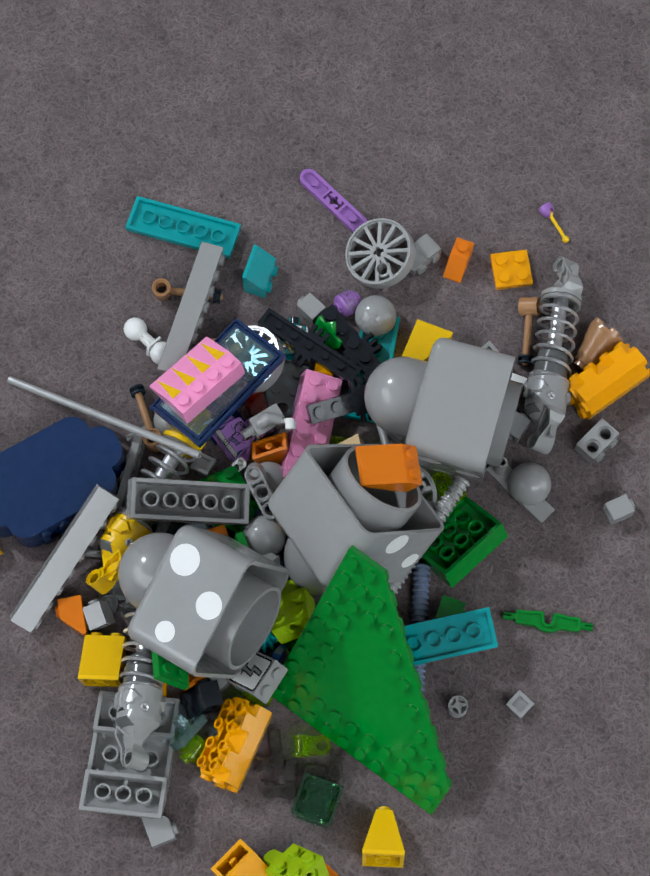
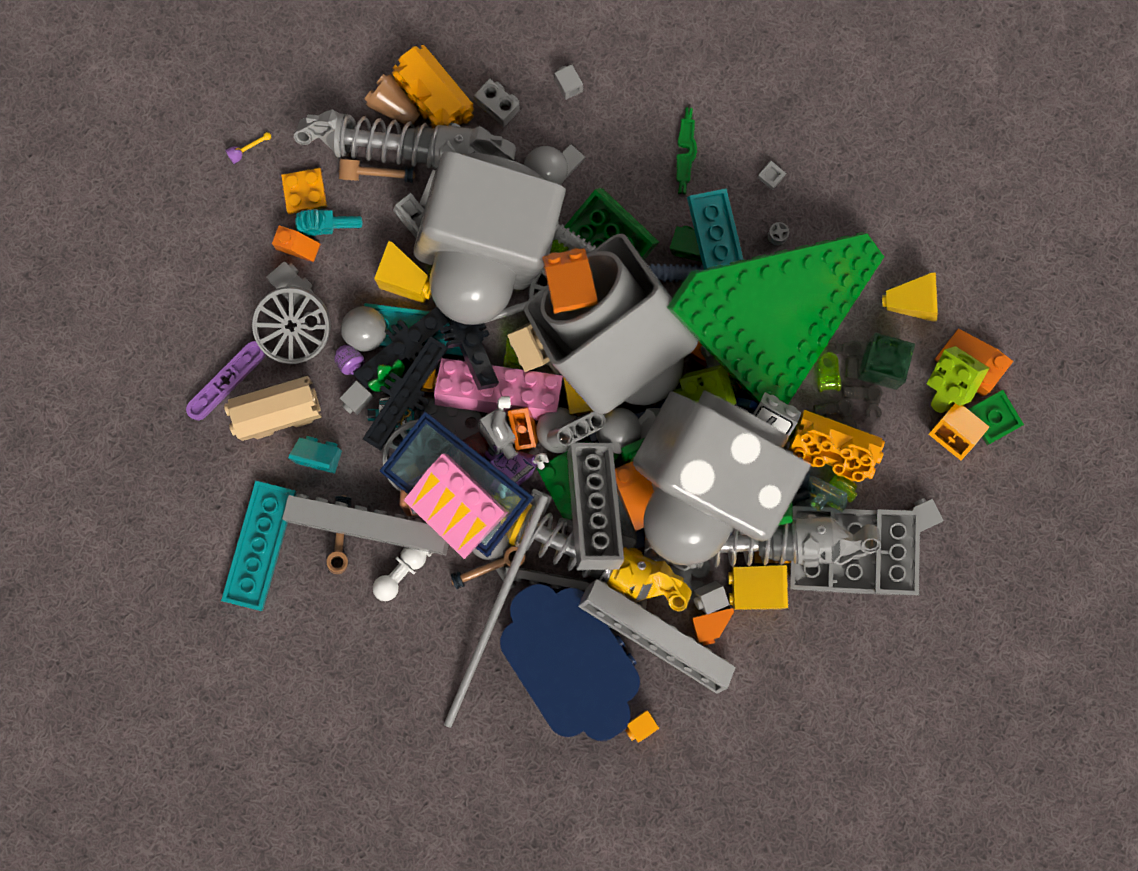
camera: 95 degrees left, 10 degrees up
none -> tan brick [224,376,322,441]
none -> teal gear [295,209,362,236]

